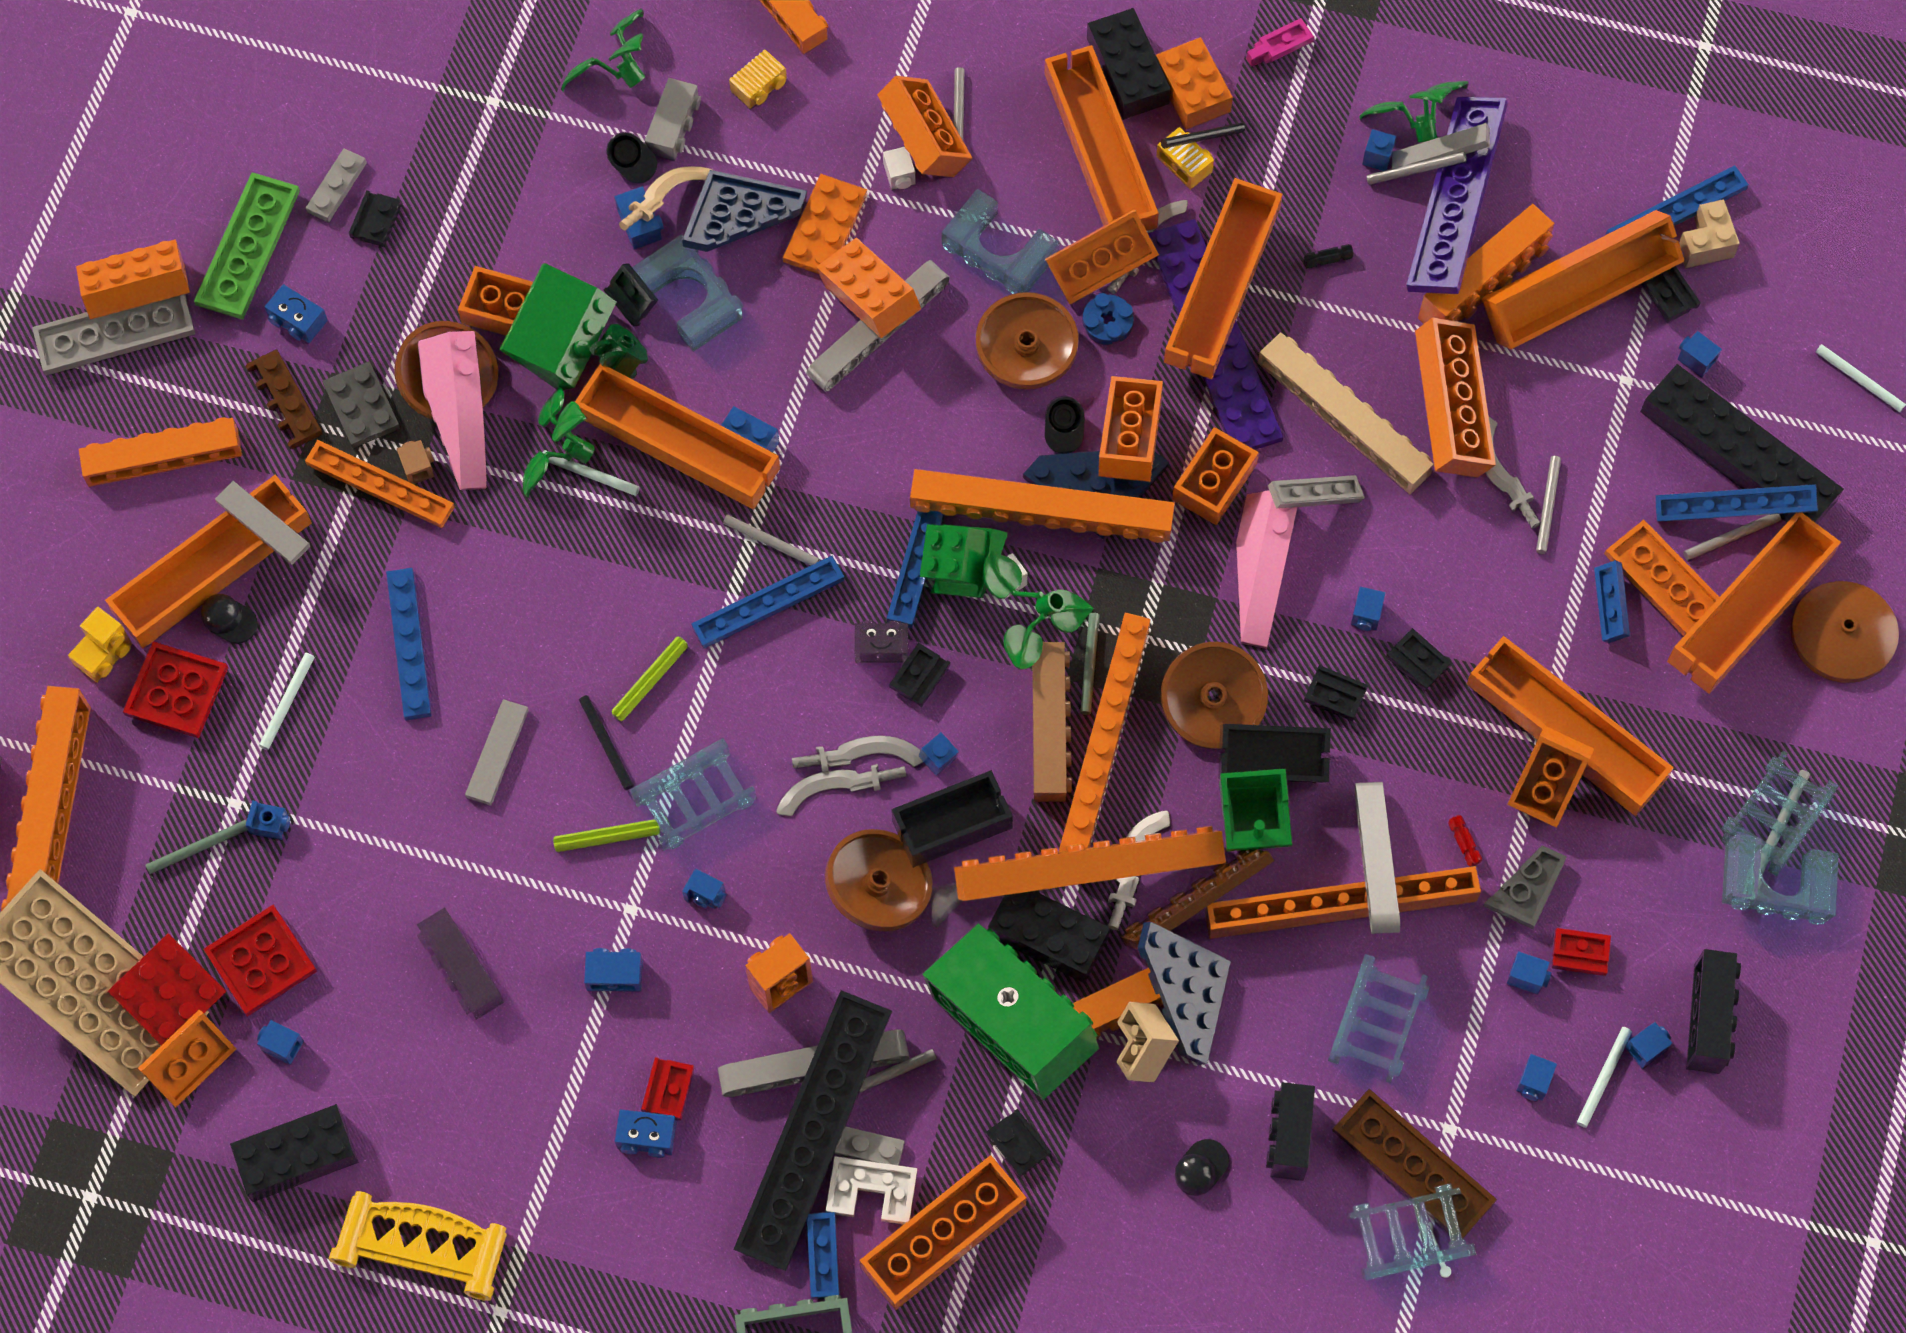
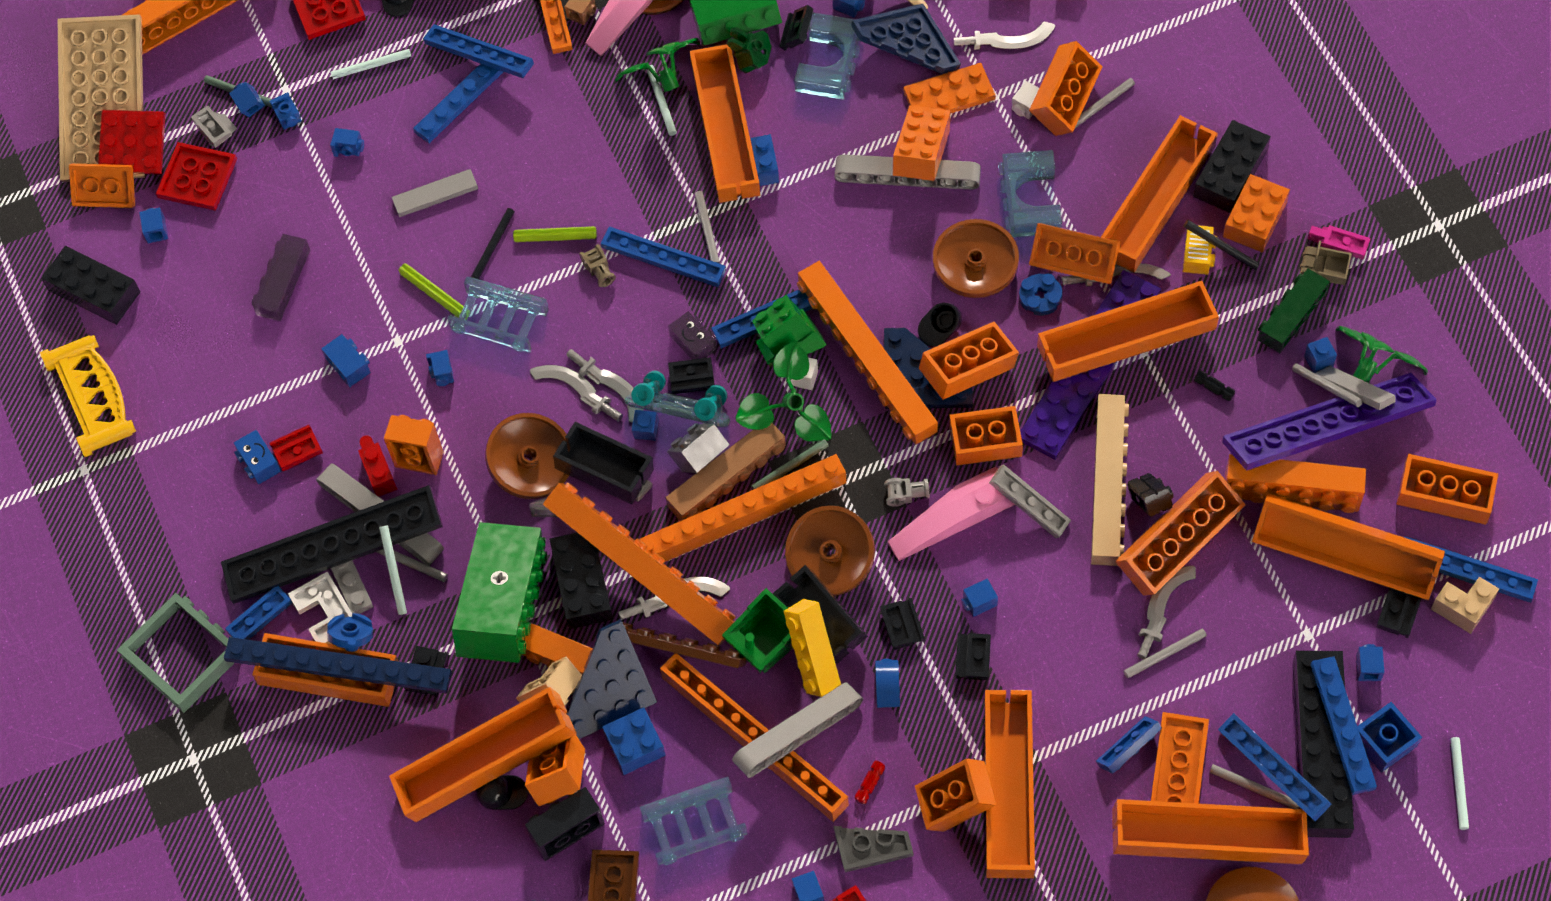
camera: 55 degrees right, 5 degrees down
none -> light grey slope [191,106,237,148]
none -> dark blue plate [223,637,452,694]
none -> blue brick [229,82,265,117]
none -> blue plate [327,613,373,652]
none -> blue brick [330,128,364,157]
none -> red brick [358,435,398,497]
none -> light aqua bar [379,525,407,615]
none -> orange piece [389,687,577,822]
none -> blue plate [423,24,534,78]
none -> orange brick [525,735,585,806]
none -> dark tan connector [579,244,616,287]
none -> blue brick [602,707,666,775]
none -> piece [624,371,730,427]
none -> brick [667,423,730,473]
none -> yellow brick [784,599,841,697]
none -> blue brick [875,659,900,708]
none -> light grey connector [884,478,930,506]
none -> white sword [953,22,1055,50]
none -> black brick [1127,473,1174,517]
none -> dark green brick [1258,268,1330,354]
none -> dark tan piece [1299,241,1352,285]
none -> blue plate [1310,656,1377,795]
none -> blue brick [1357,702,1422,773]
none -> orange brick [1396,454,1498,525]

